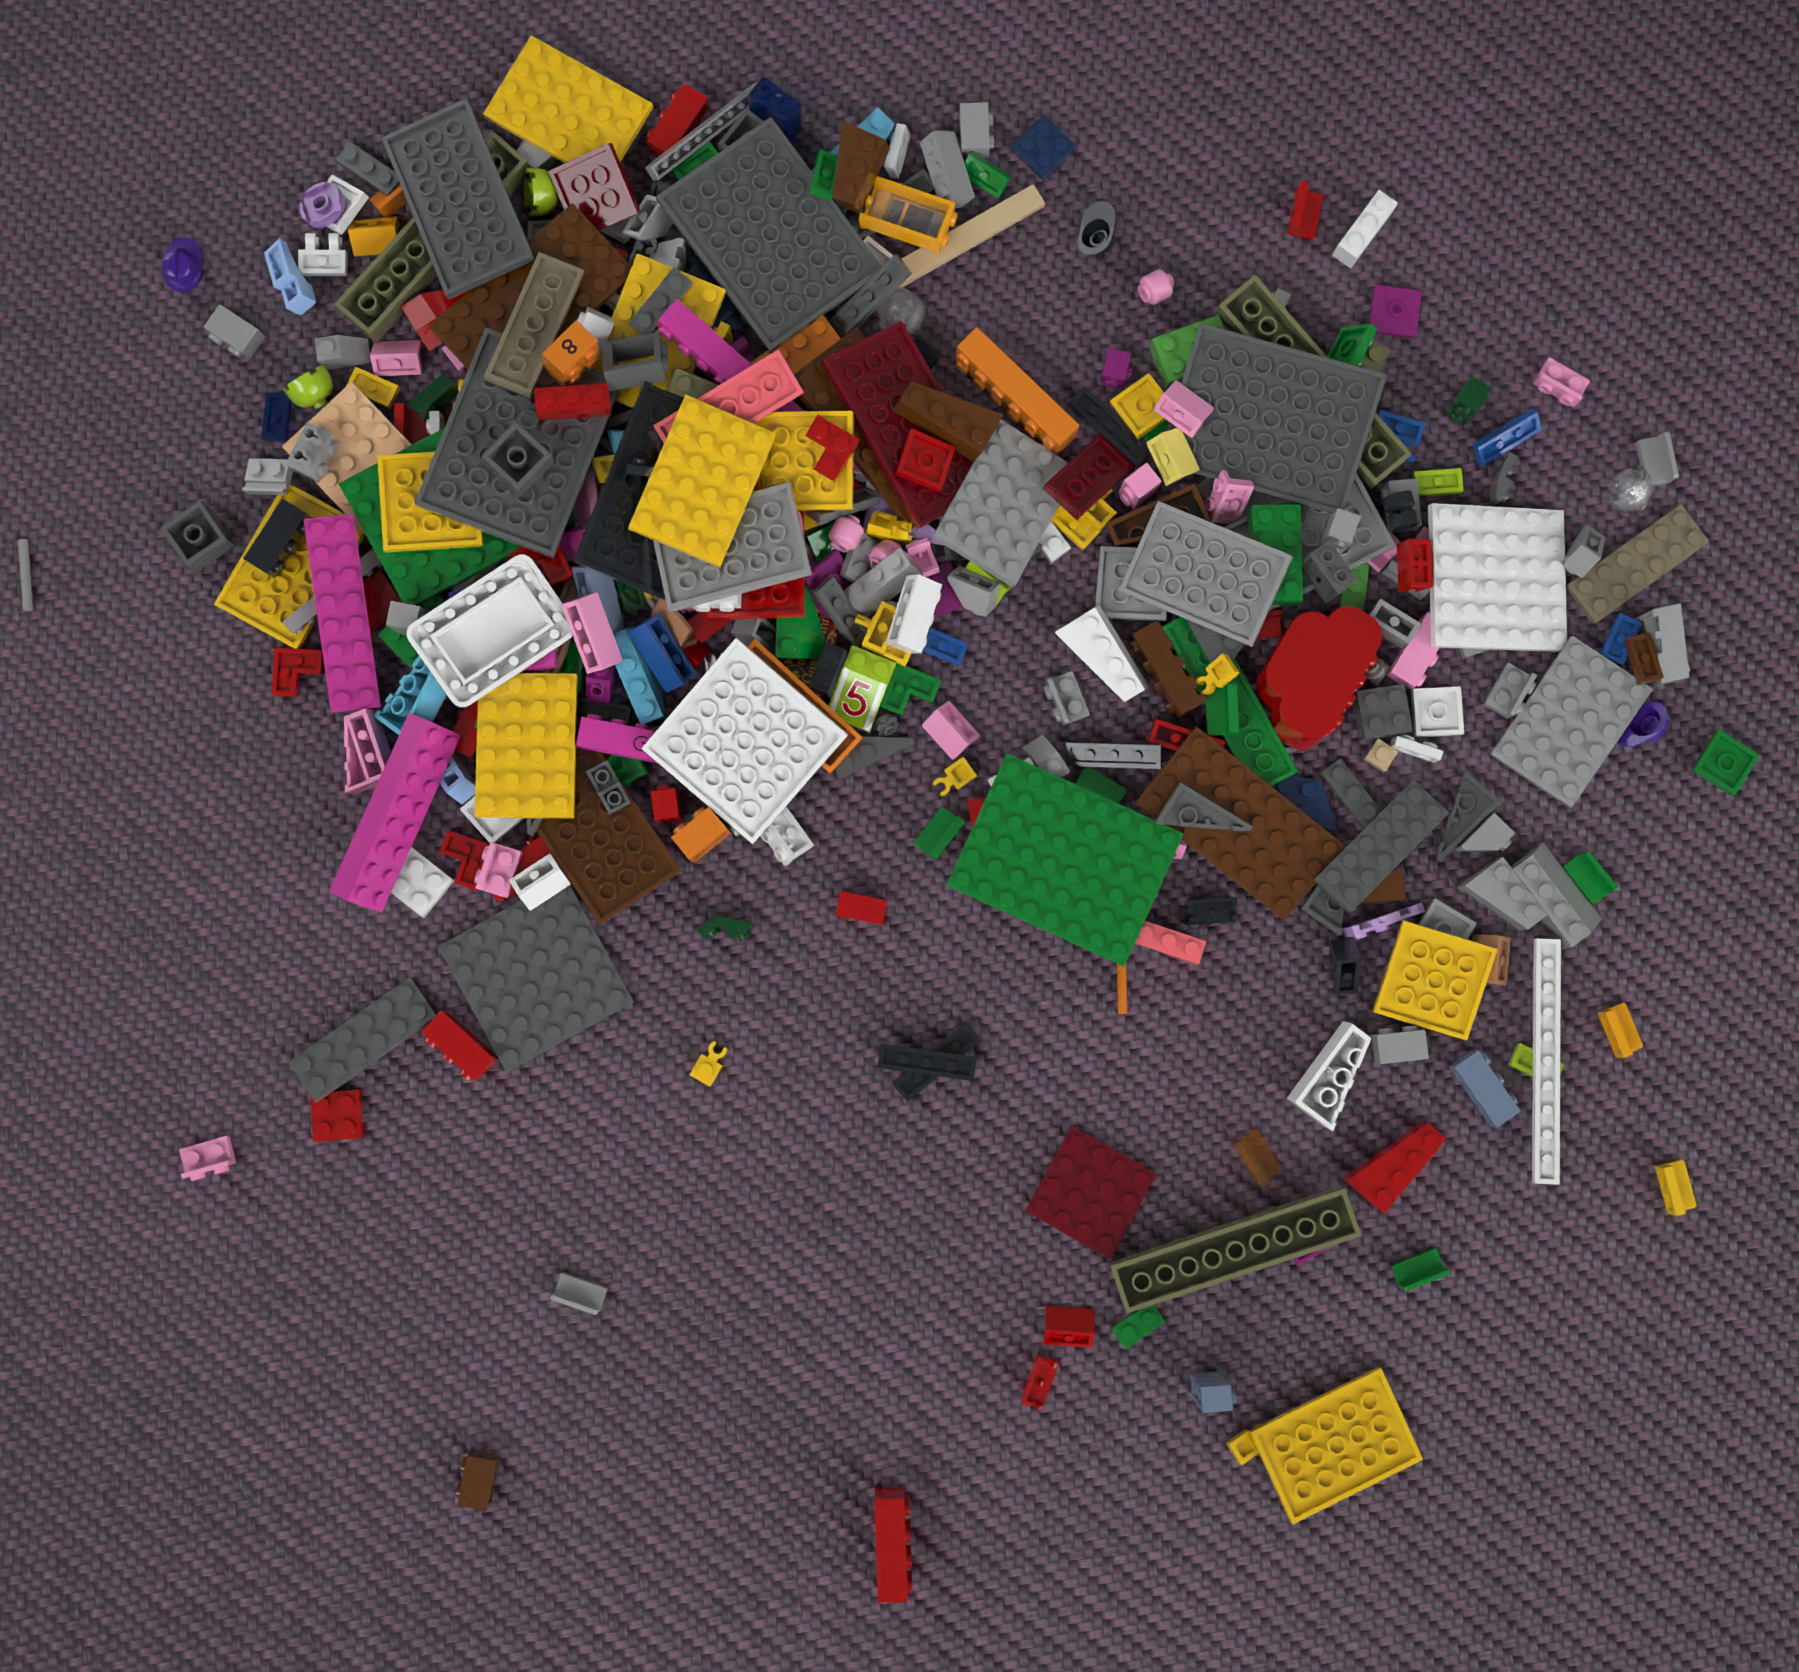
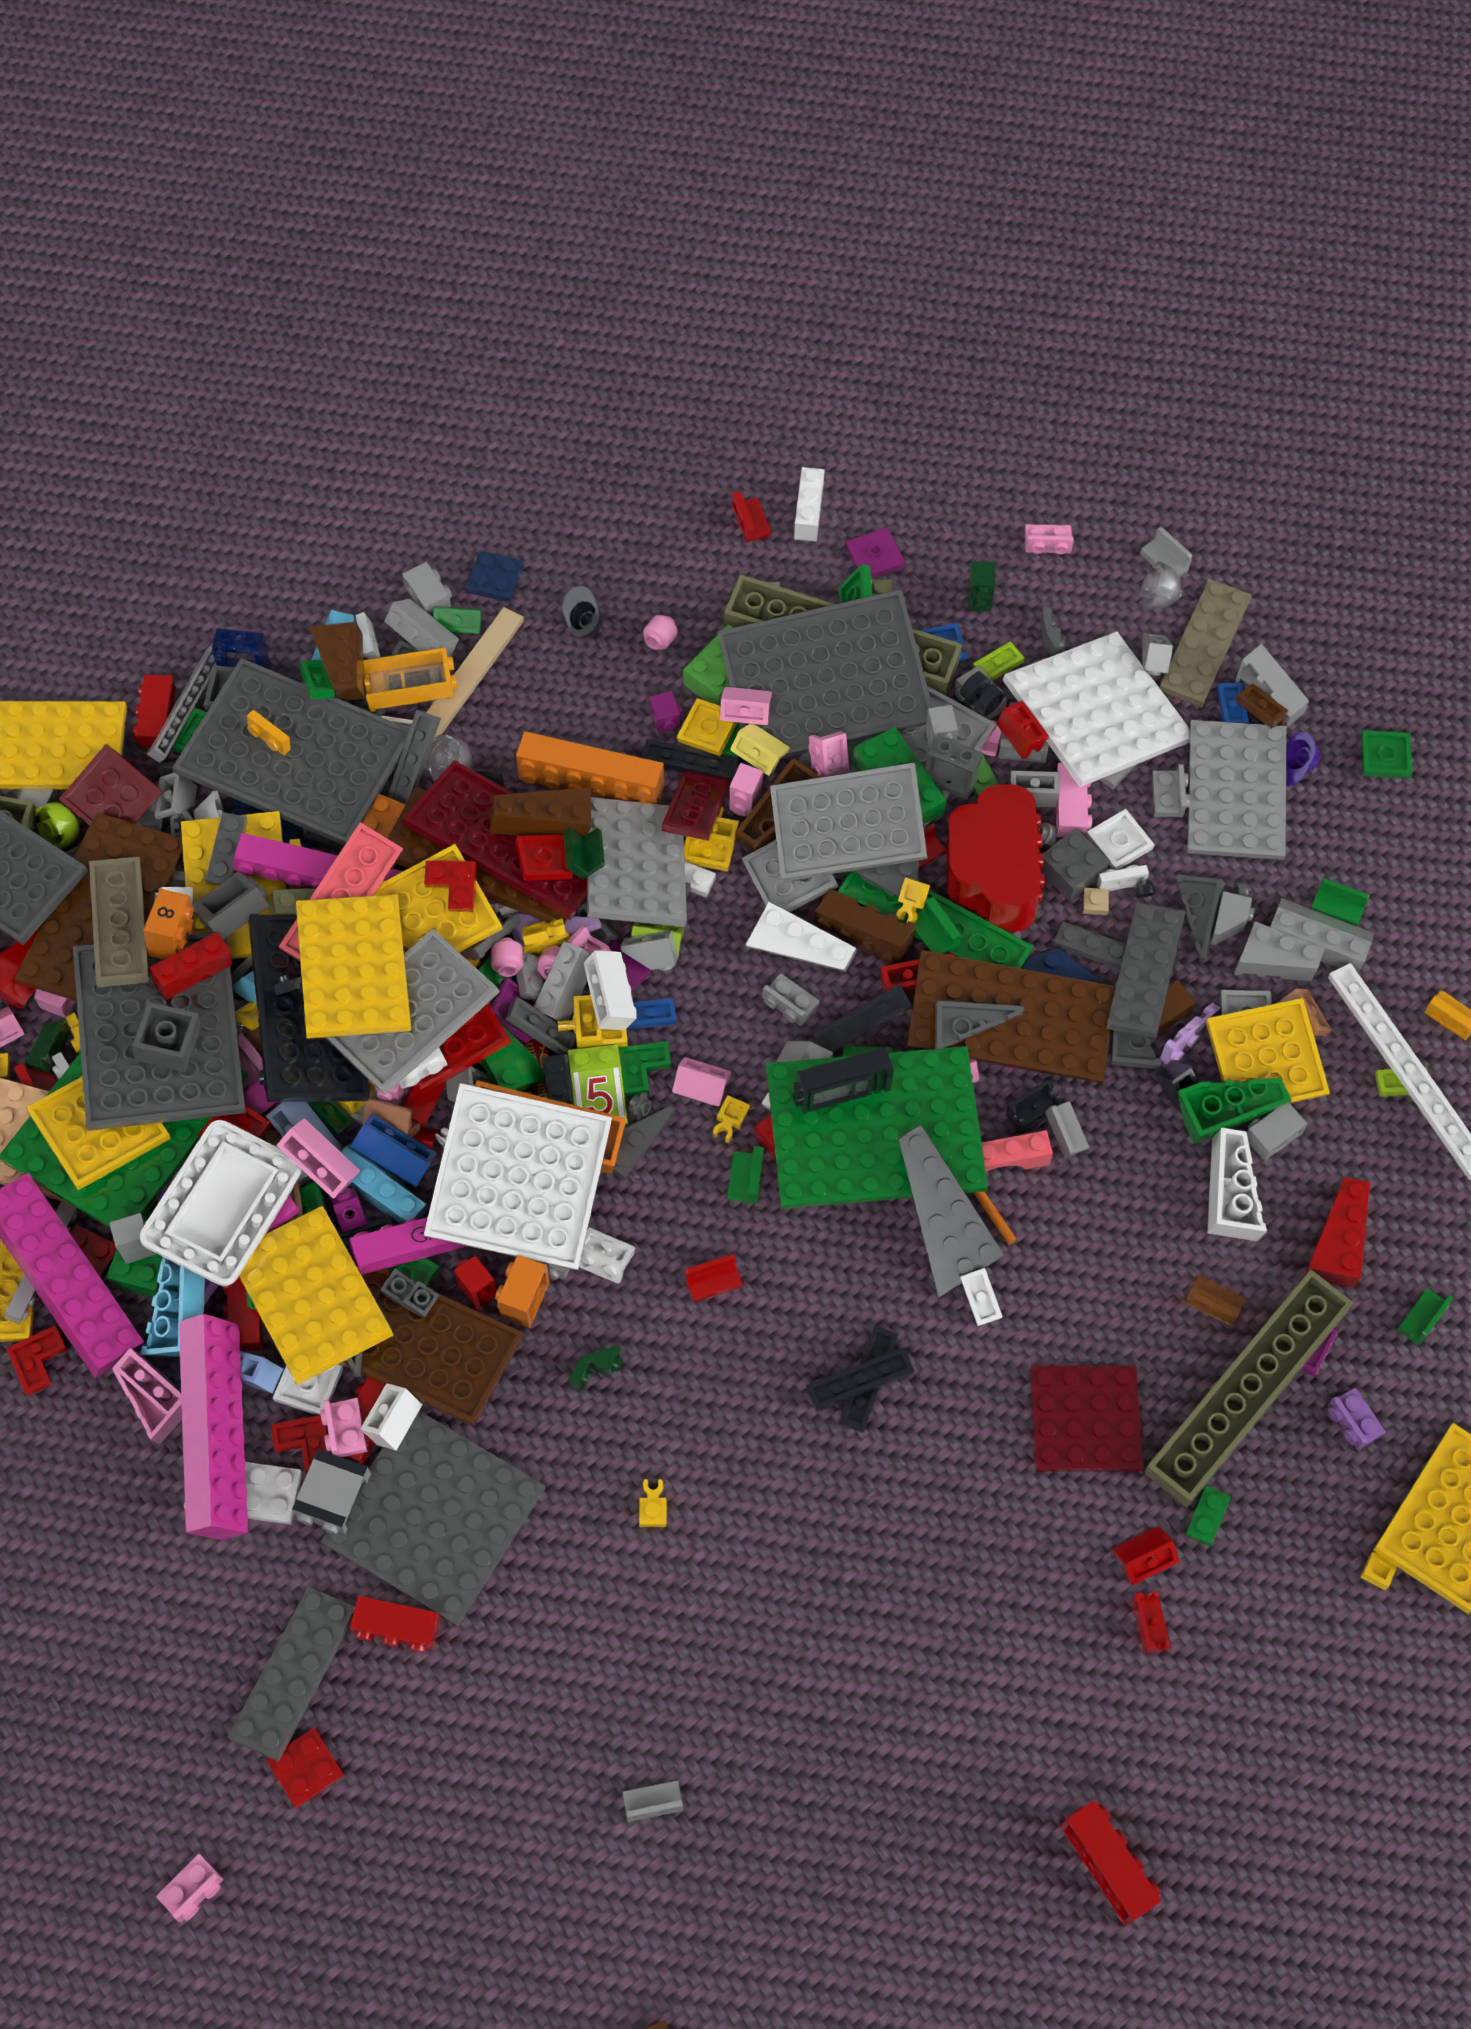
camera: 30 degrees left, 20 degrees down
sand blue brick [1190,1371,1236,1413] -> none
sand blue brick [1448,1050,1521,1128] -> none
blue plate [1473,408,1542,466] -> none
none -> light orange plate [247,710,291,756]
none -> light grey panel [292,1449,371,1535]
none -> dark green panel [563,827,605,880]
none -> black door [792,1047,894,1115]
none -> dark grey wing [898,1124,1004,1297]
none -> white plate [960,1268,1002,1326]
none -> light grey panel [1045,1101,1089,1159]
none -> black hinge [1135,879,1156,898]
none -> green wedge [1178,1078,1292,1144]
none -> dark grey hinge [1232,882,1252,898]
none -> medium lavender bracket [1327,1387,1386,1450]

